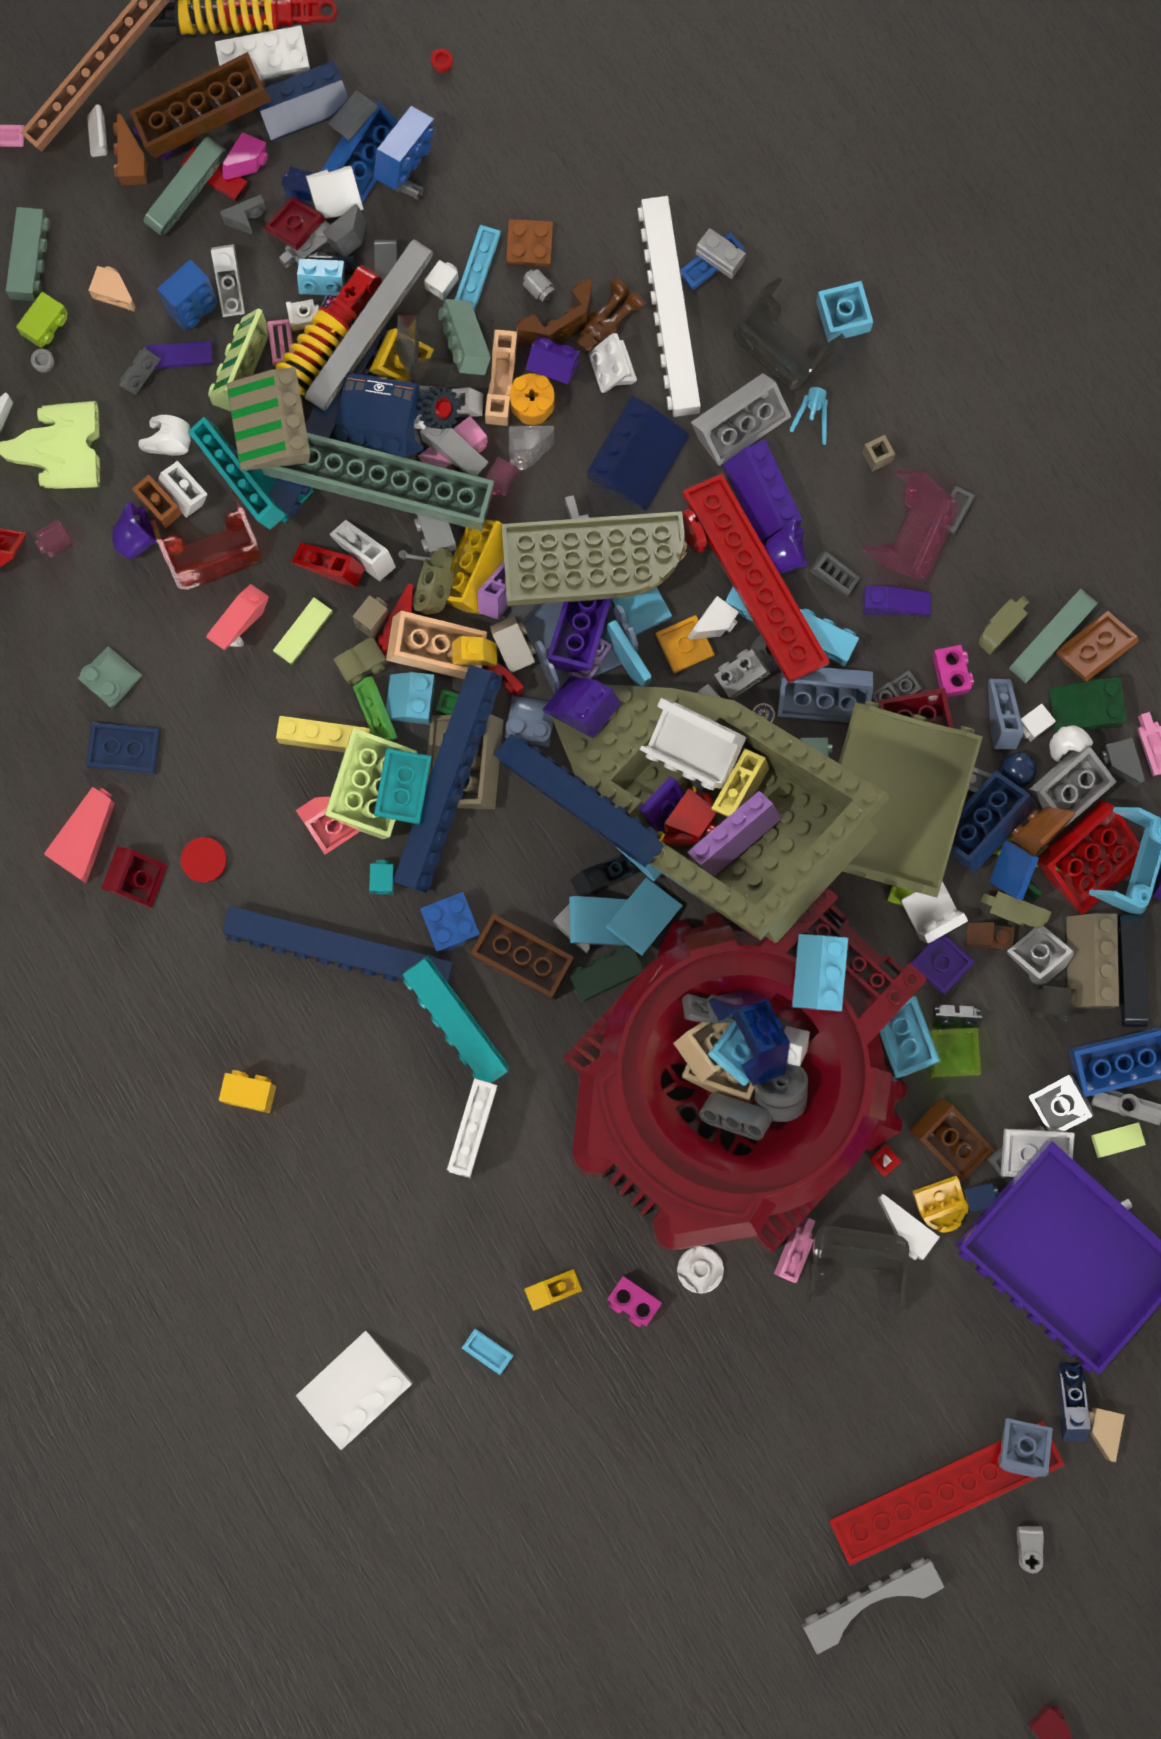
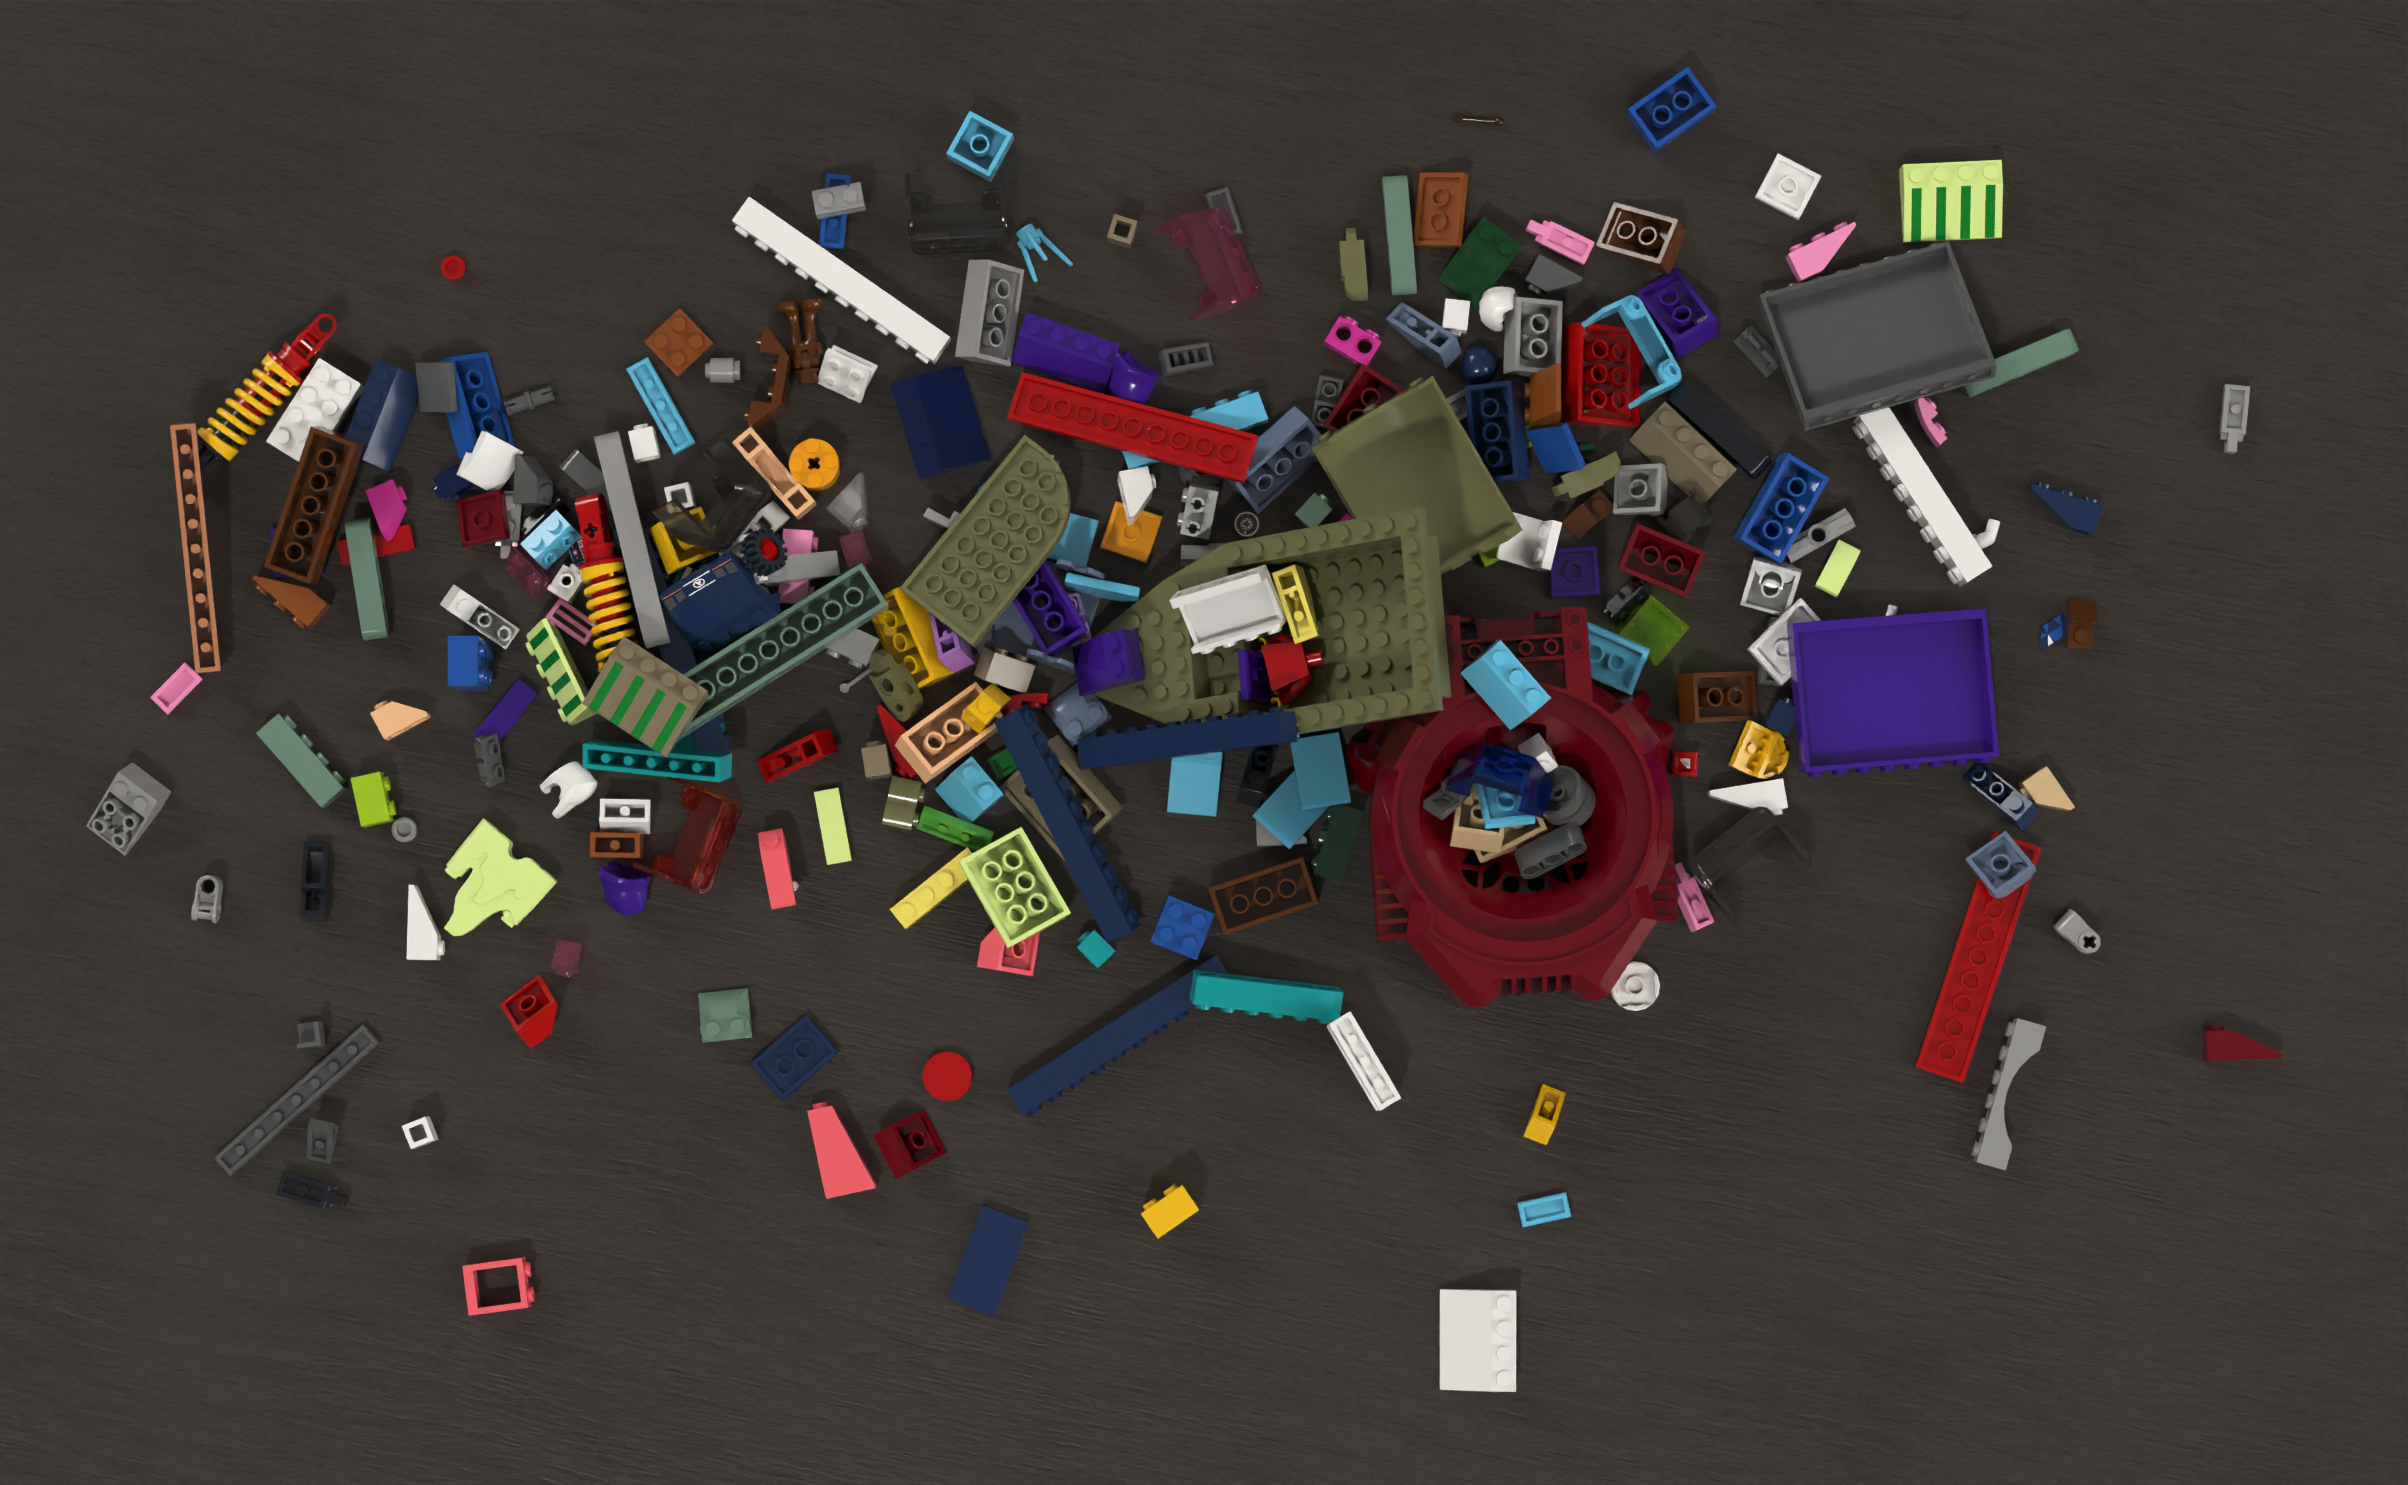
camera: 45 degrees left, 5 degrees up
white slope [87,105,108,157] -> none
dark grey slope [220,195,266,234] -> none
white slope [330,520,396,581] -> none
blue brick [373,106,434,190] -> none
teal tile [374,748,432,825] -> none
sand green brick [438,299,491,375] -> none
dark purple slope [526,337,580,384] -> none
dark pink brick [607,1276,662,1328] -> none
red tile [682,509,707,554] -> none
medium lavender brick [687,791,781,877] -> none
dark purple slope [863,586,931,616] -> none
none -> clear pink hinge [504,546,551,601]
none -> white brick [664,482,697,515]
none -> dark blue tile [948,1205,1030,1317]
none -> medium azure slope [1167,752,1222,817]
none -> dark red slope [1617,523,1706,597]

